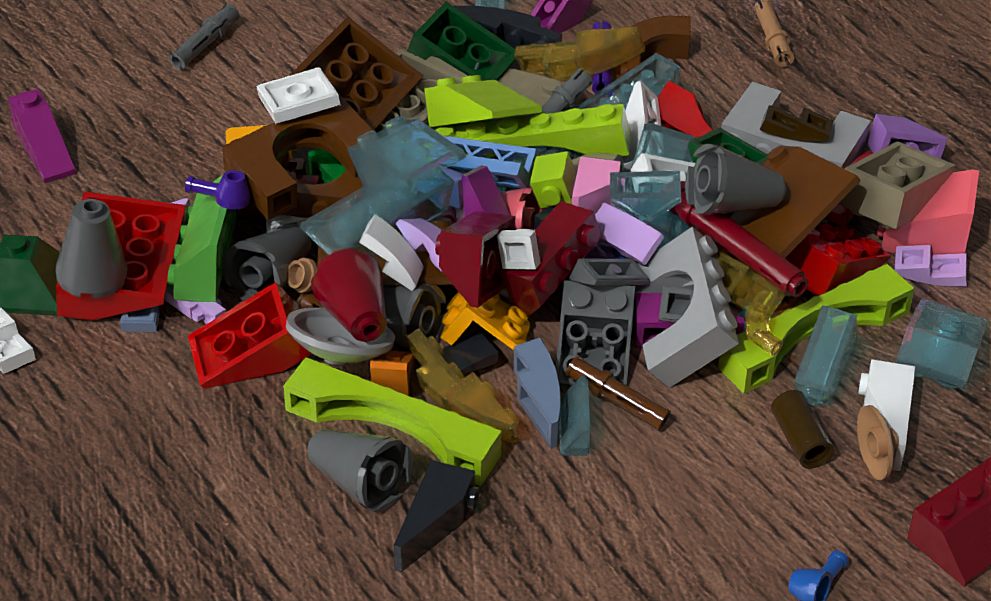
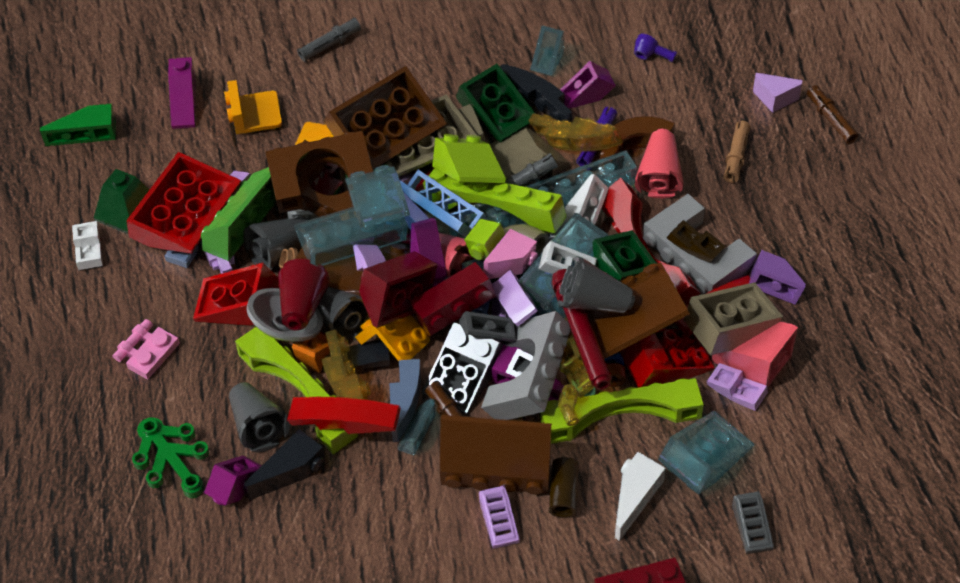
camera: 25 degrees right, 10 degrees up
dark grey cone [55,199,128,298] -> none
dark purple bar [185,170,251,209] -> none
white plate [256,67,340,124] -> none
white slope [359,214,424,291] -> none
white tile [497,229,540,269] -> none
clear light blue slope [610,171,681,224] -> none
clear light blue slope [794,305,857,406] -> none
medium nougat dish [857,405,898,480] -> none
none -> bright pink plate [113,319,180,380]
none -> green plant [132,417,209,498]
none -> magenta slope [204,455,261,506]
none -> light orange bracket [224,80,282,134]
none -> red slope [287,397,401,434]
none -> reddish brown slope [440,415,552,495]
none -> lavender slope [479,486,519,549]
none -> coral cone [635,129,684,199]

